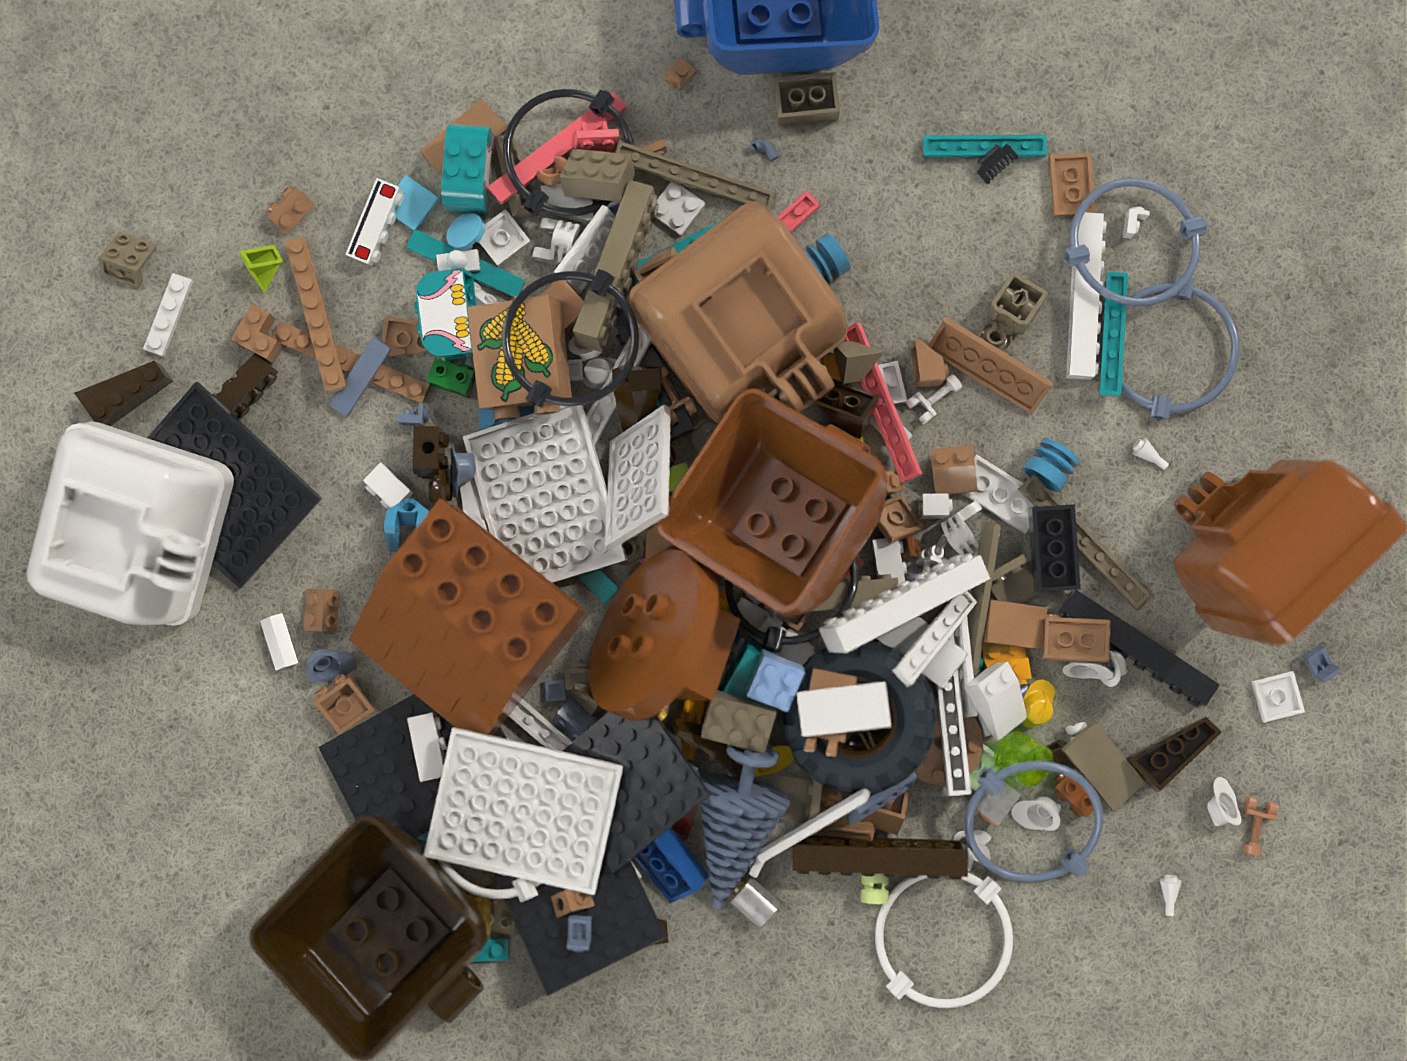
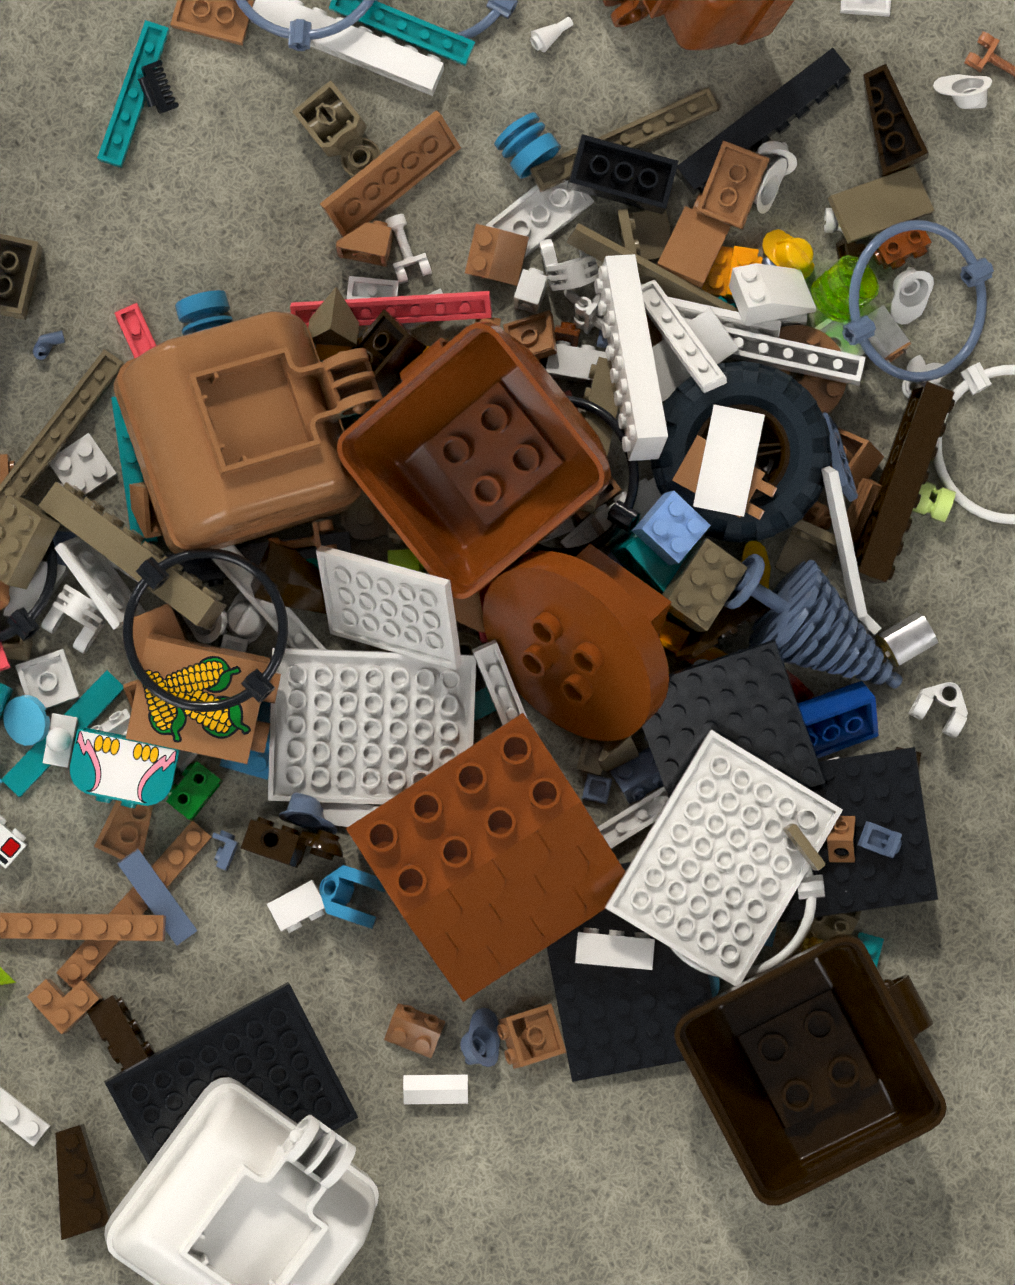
camera: 75 degrees left, 0 degrees up
none -> white plate [472,640,528,726]
none -> dark tan tile [783,824,825,871]
none -> white piece [908,682,968,738]

